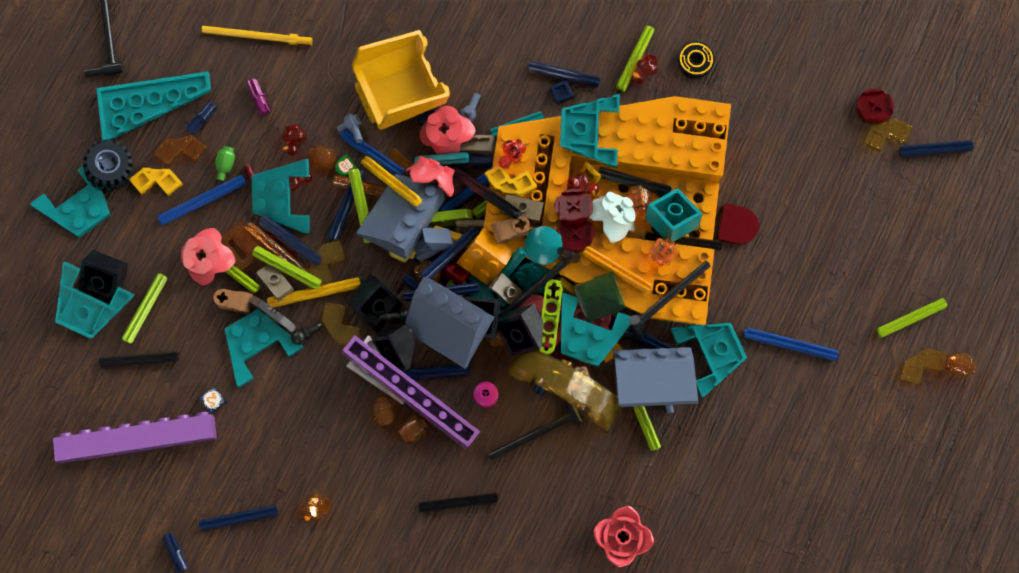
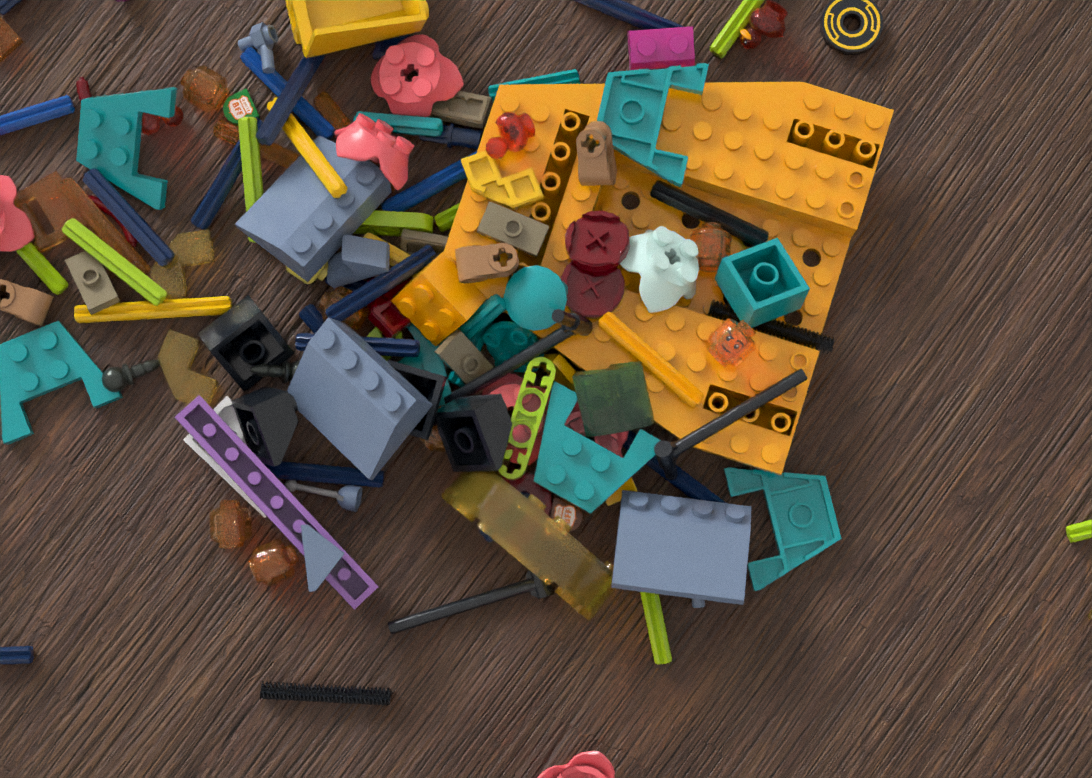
camera: 15 degrees right, 5 degrees up
bright green plant [215,146,235,181] -> none
flat silver tile [249,296,296,332] -> none
clear red animal [283,124,307,156] -> none
clear orange animal [299,493,331,521] -> none
black axle [443,164,522,219] -> none
sand blue piece [461,93,480,122] -> none
dark pink head [473,381,499,408] -> none
dark blue tile [549,80,574,105] -> none
clear red animal [567,172,599,198] -> none
yellow slope [579,162,601,187] -> none
dark red tile [717,203,759,245] -> none
blue axle [744,328,838,361] -> none
none -> dark blue axle [256,54,325,146]
none -> hinge [285,479,362,512]
none -> sand blue slope [301,524,345,592]
none -> medium nougat piece [576,121,617,186]
none -> dark pink slope [627,26,695,70]

